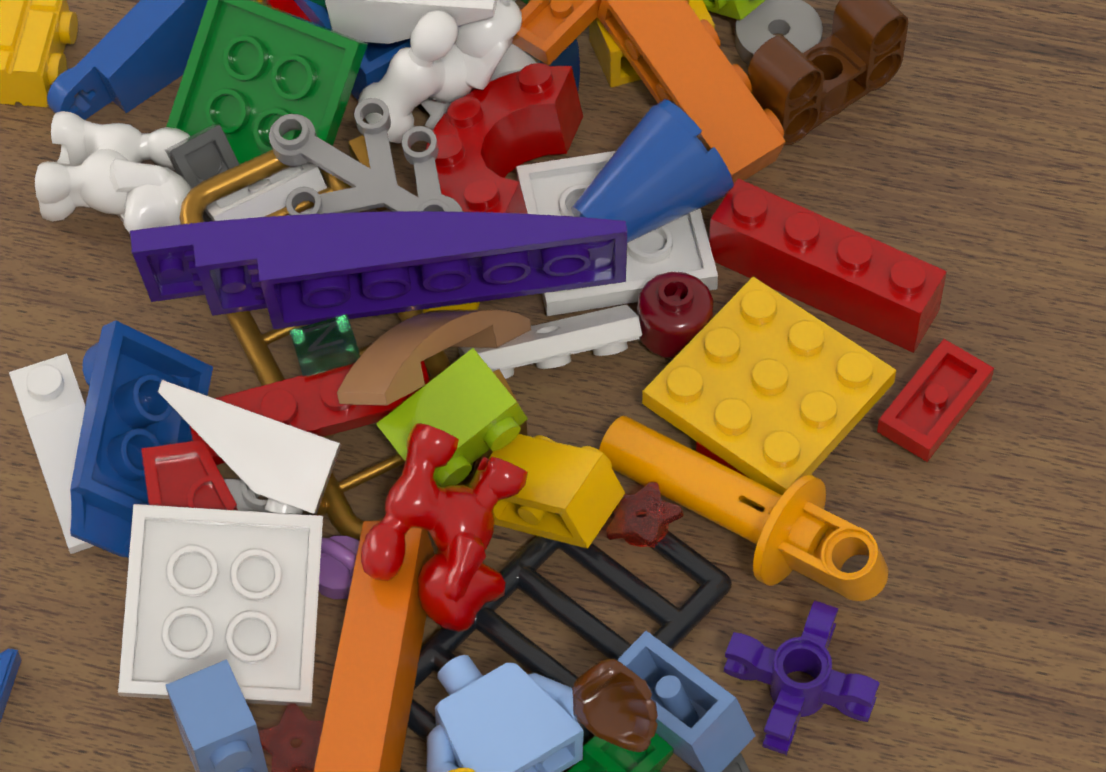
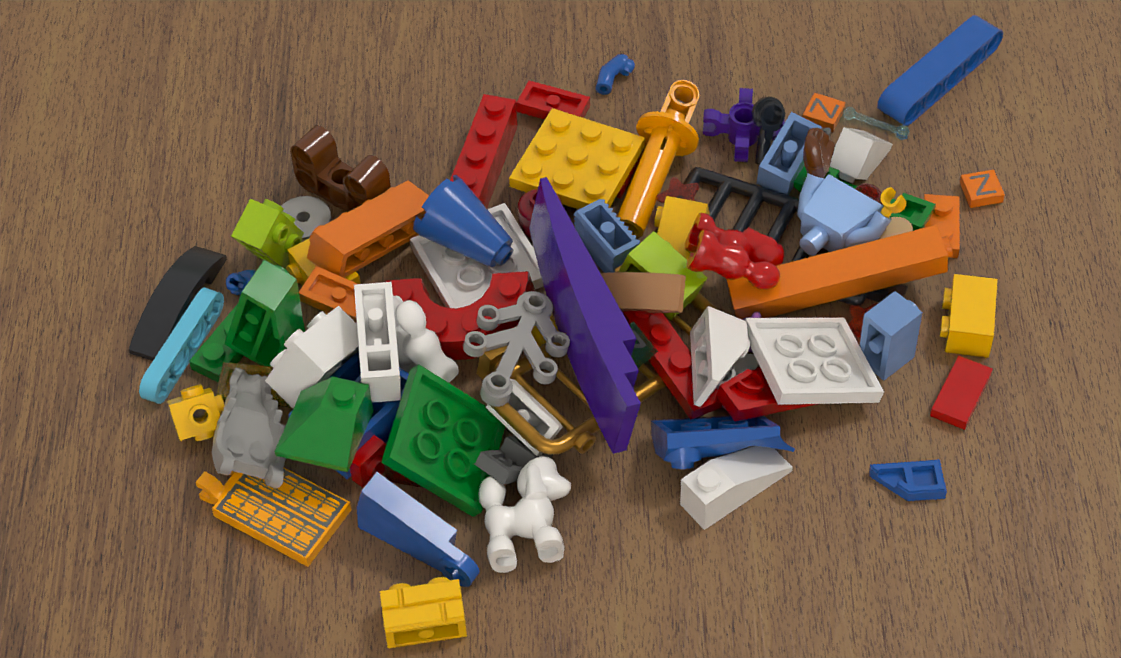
camera: 105 degrees left, 5 degrees down
none -> medium blue brick [573,199,640,273]
none -> blue arm [595,54,635,95]
none -> black plate [752,96,785,164]

